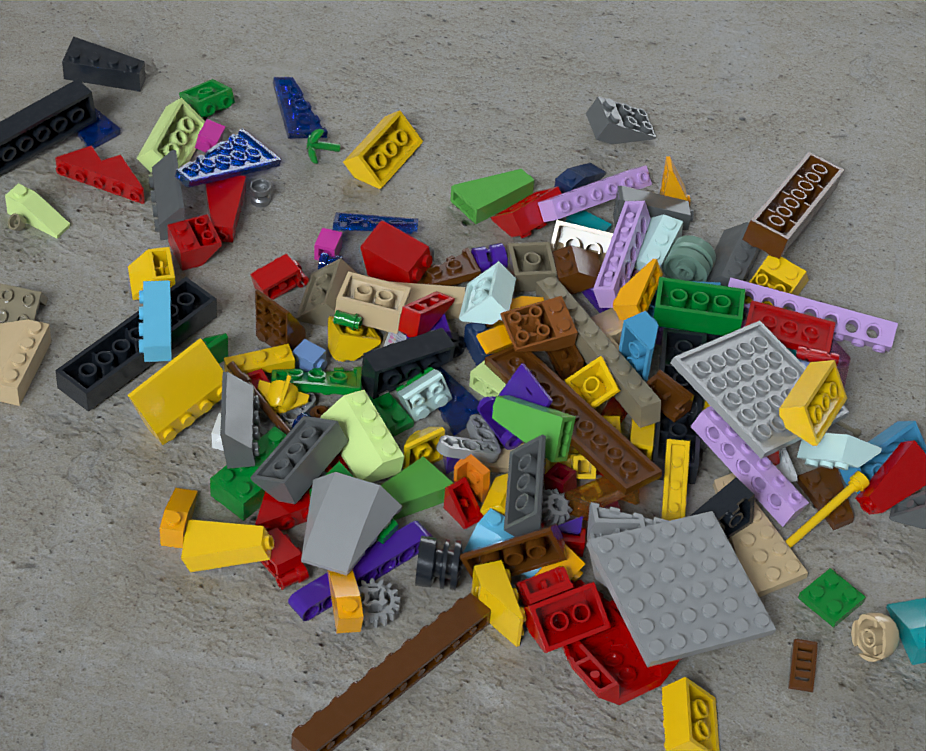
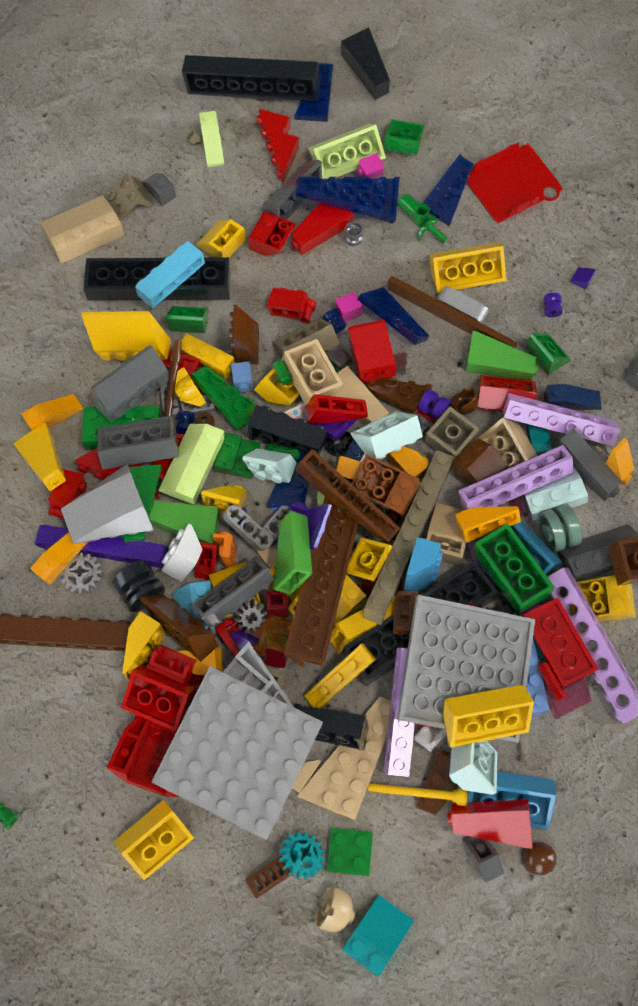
camera: 55 degrees right, 20 degrees up
none -> dark grey slope [142,173,176,206]
none -> white slope [161,523,203,582]
none -> teal gear [279,831,326,880]
none -> reddish brown slope [295,449,401,543]
none -> reddish brown tile [388,276,517,348]
none -> green piece [397,193,430,226]
none -> light grey beam [436,286,489,323]
none -> reddish brown hair [451,388,479,415]
none -> red piece [462,142,563,223]
none -> green slope [526,333,571,375]
none -> dark purple wheel [543,293,563,317]
none -> dark purple slope [570,267,596,289]

